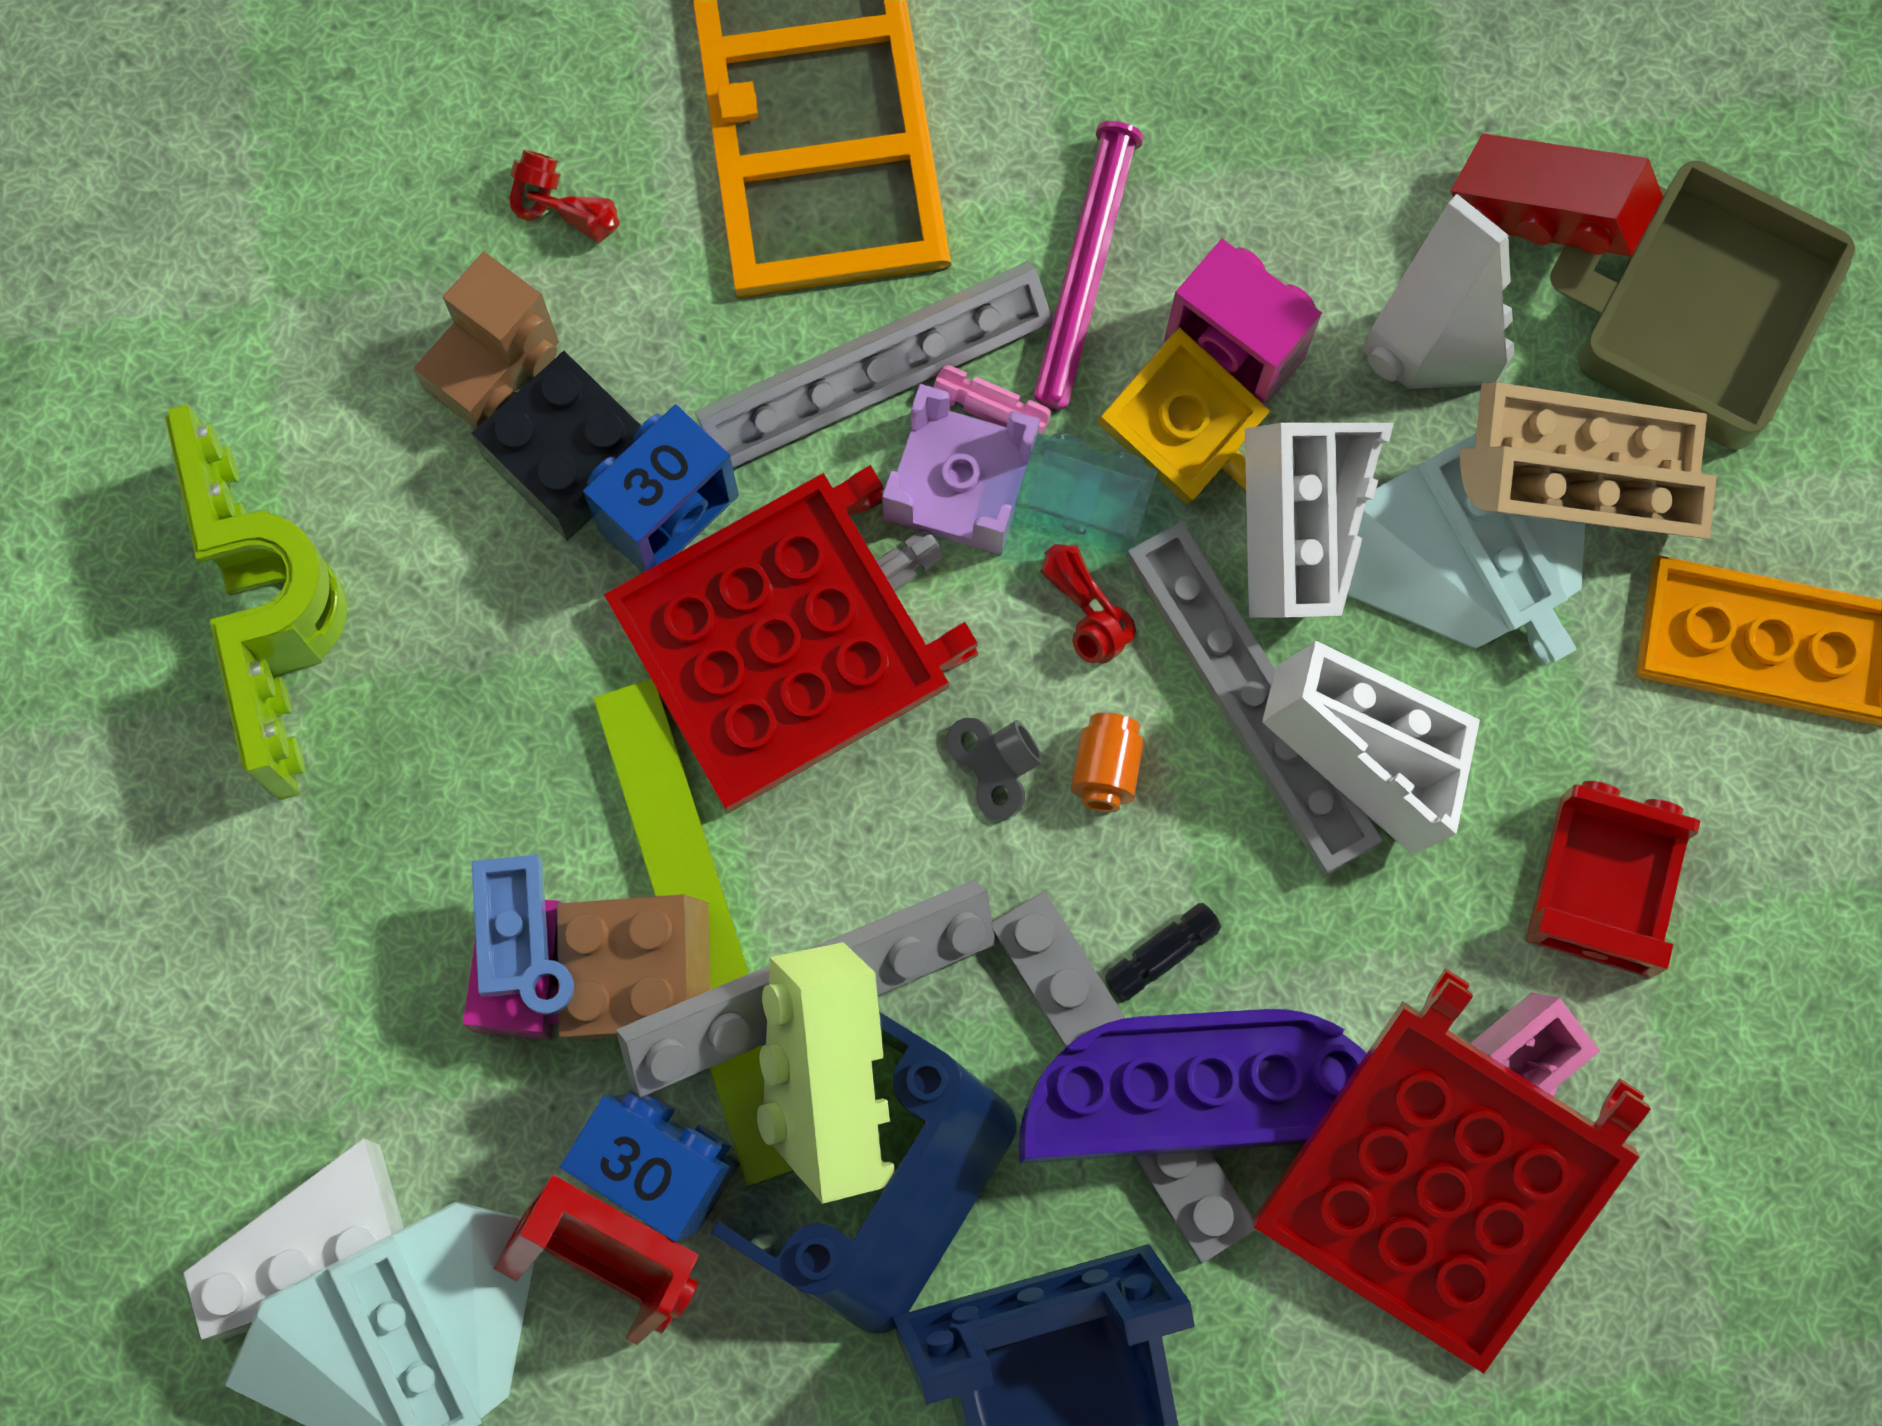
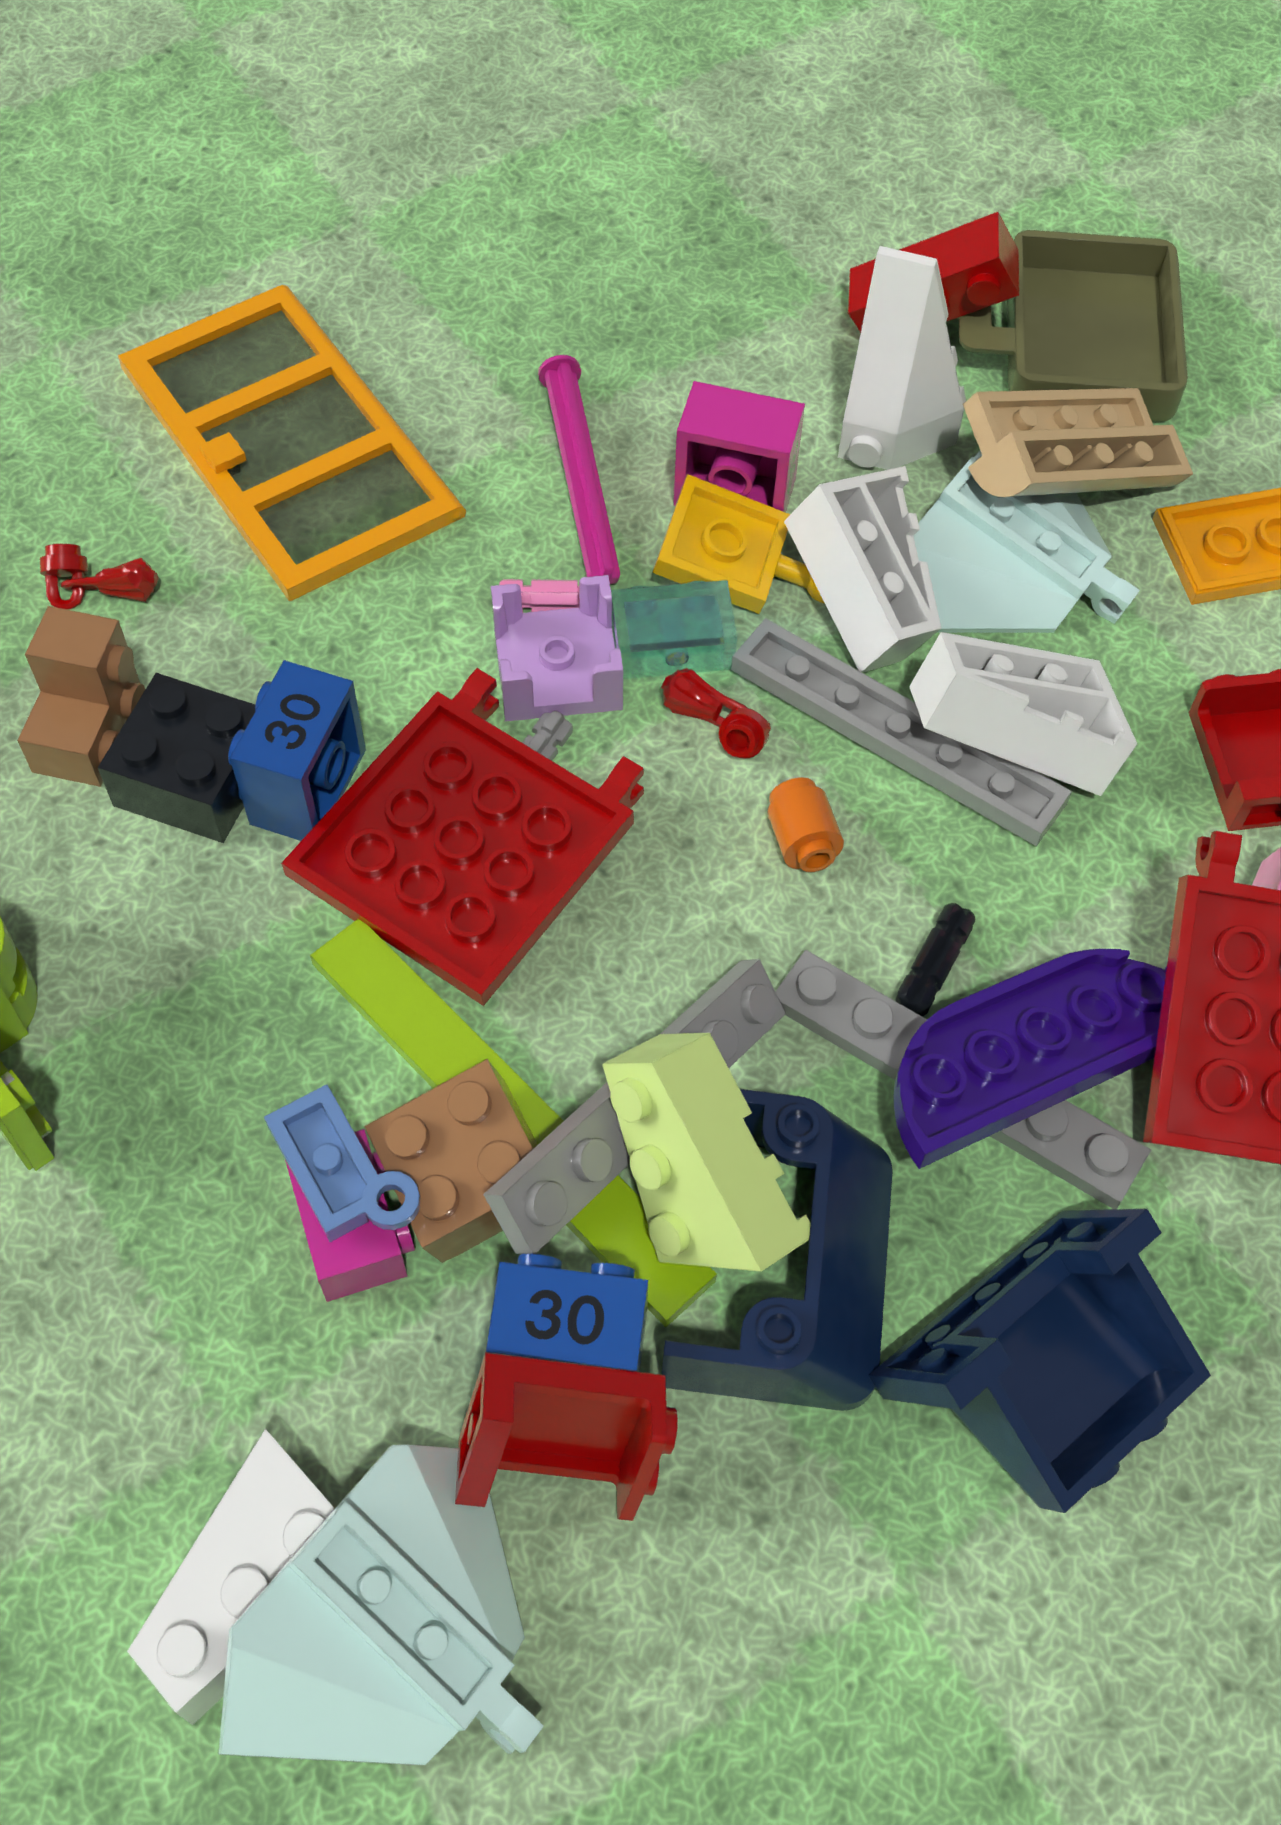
camera: 25 degrees left, 15 degrees down
light grey plate [694,261,1053,468] -> none
dark grey piece [946,718,1043,820] -> none

